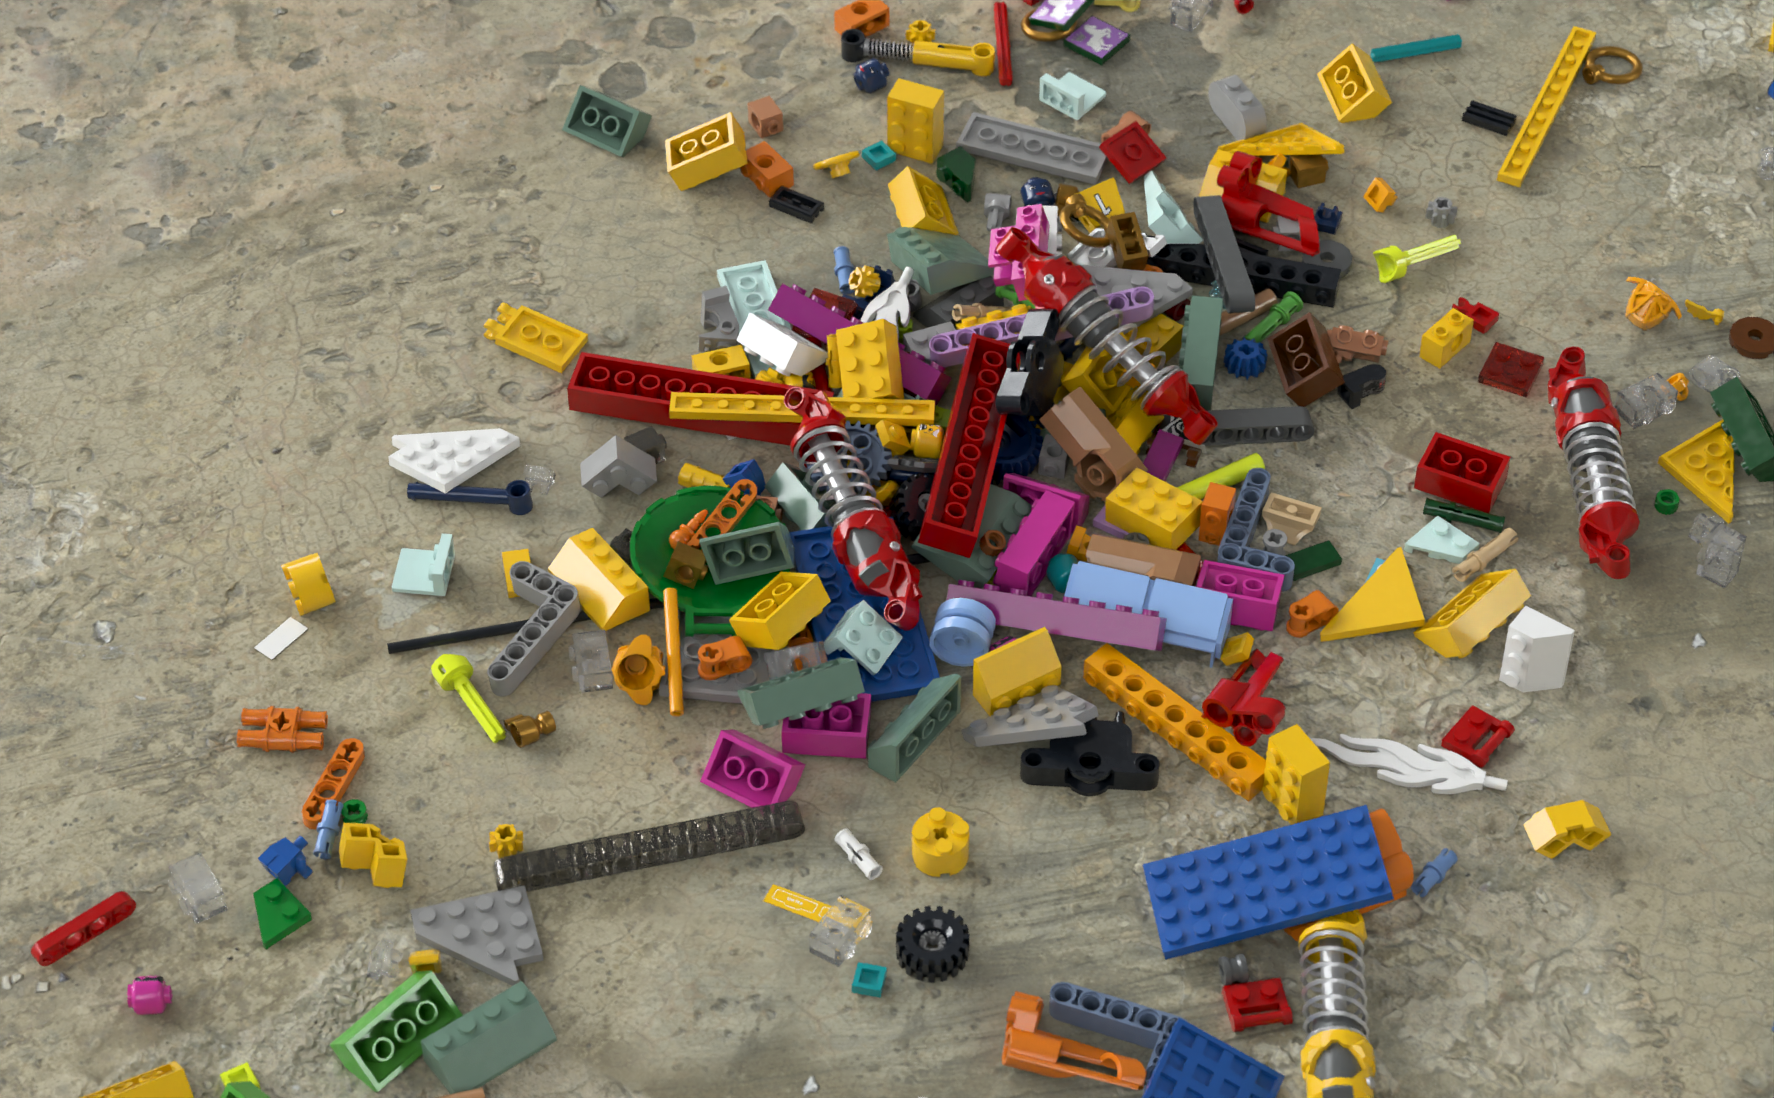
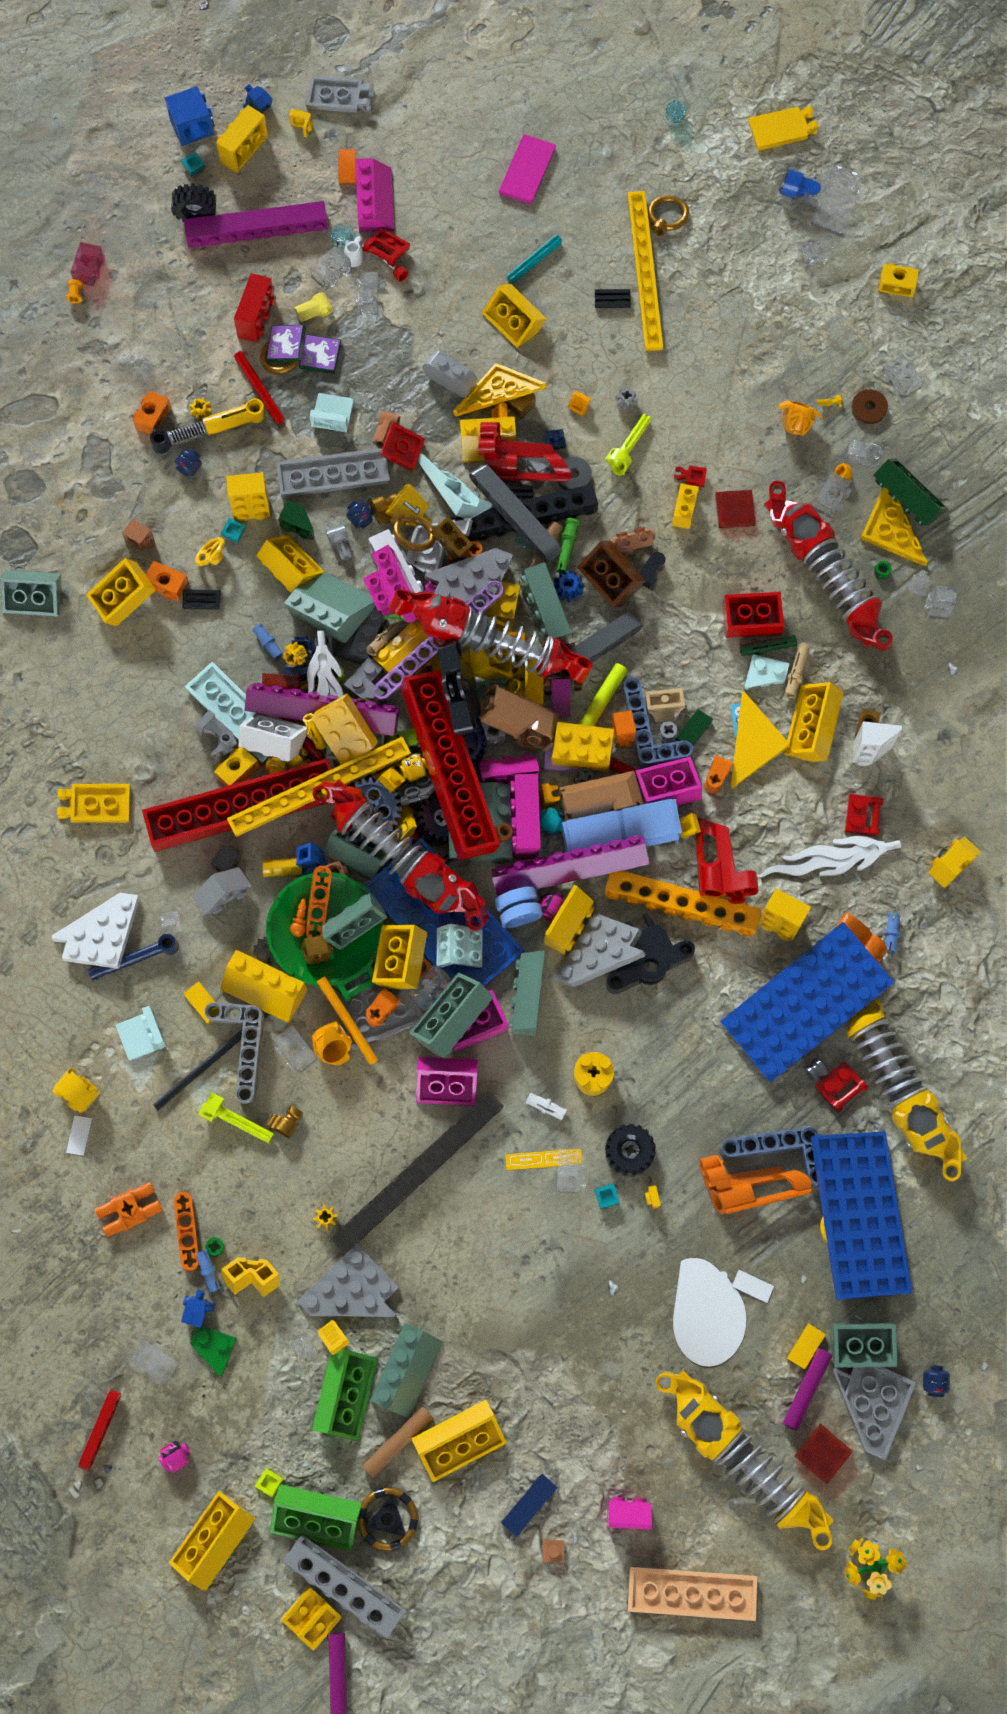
camera: 30 degrees left, 25 degrees up
none -> yellow plate [644,1185,661,1209]

